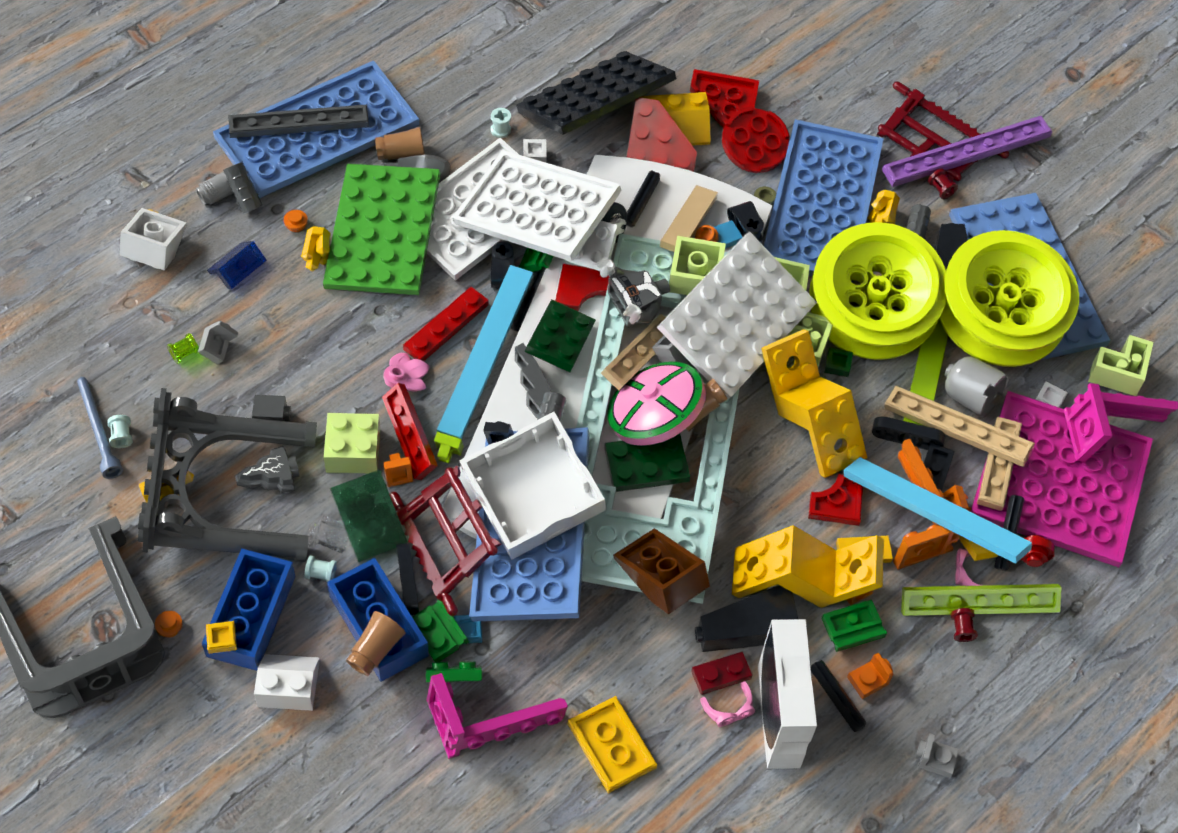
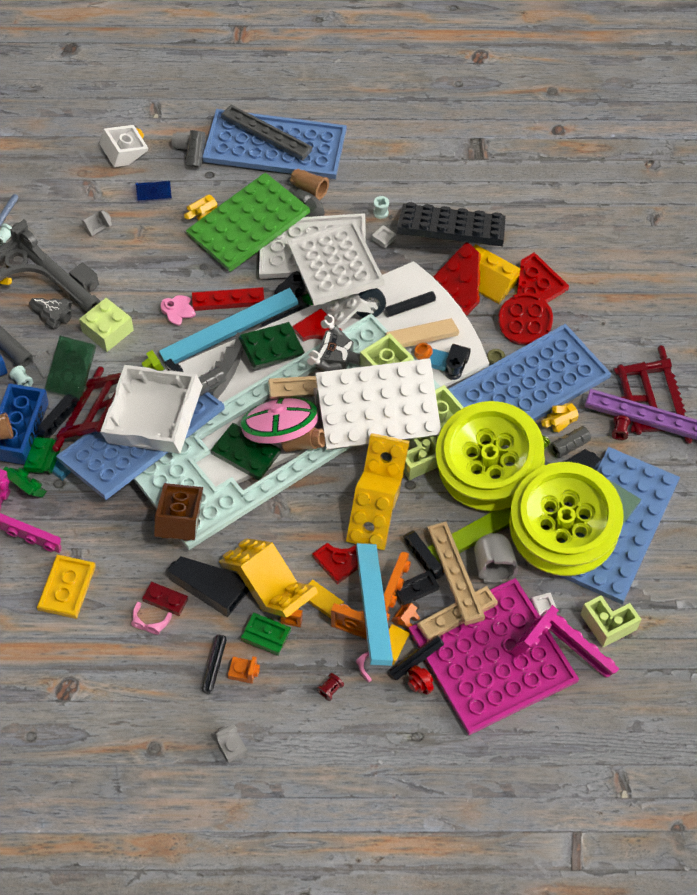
camera: 45 degrees right, 0 degrees up
clear neon green bush [166,333,199,364] -> none
orange plate [284,210,308,232] -> none
red plate [382,383,438,480] -> none
orange tile [383,453,413,487] -> none
white tile [758,619,817,769] -> none
dark green plate [824,347,853,377] -> none
lime plate [901,584,1062,616] -> none

